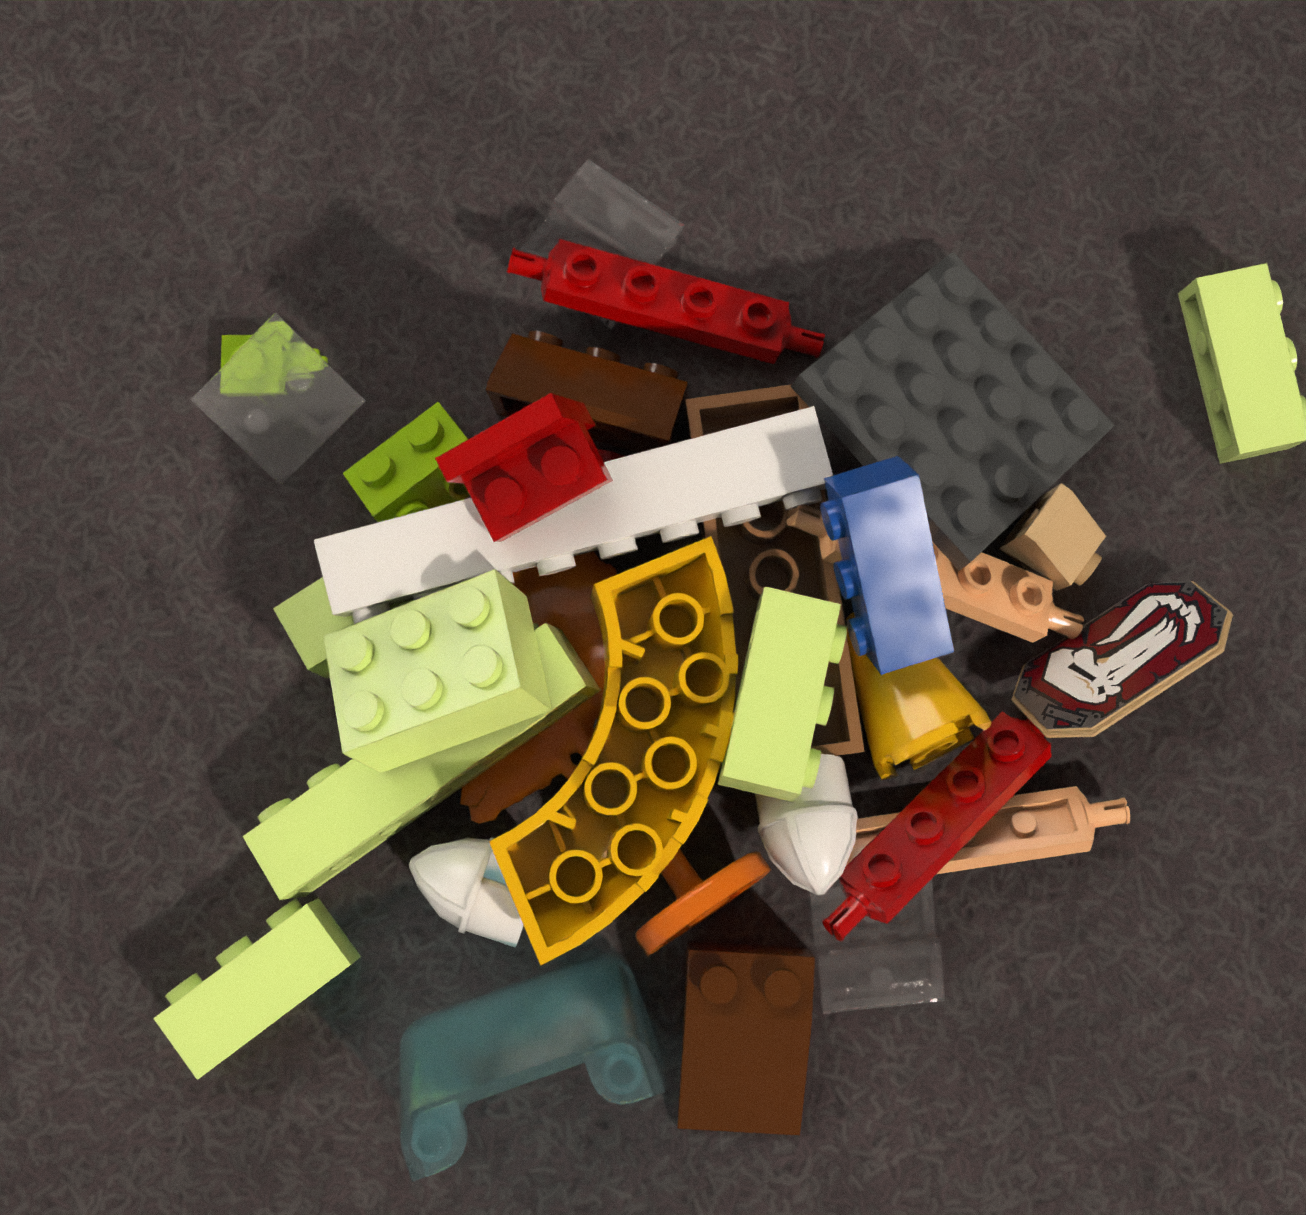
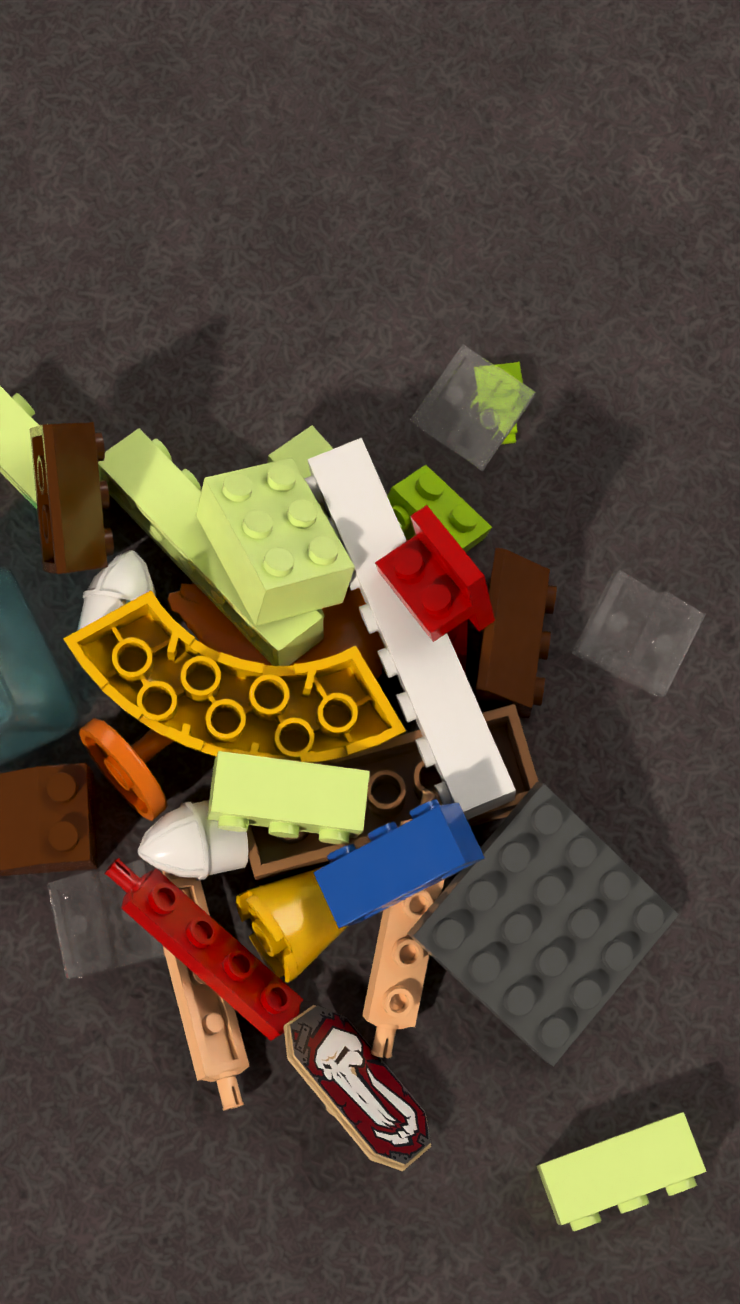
camera: 85 degrees right, 10 degrees down
red plate [507,239,825,364] -> none
tan slope [998,483,1106,591] -> none
none -> reddish brown slope [30,422,114,574]

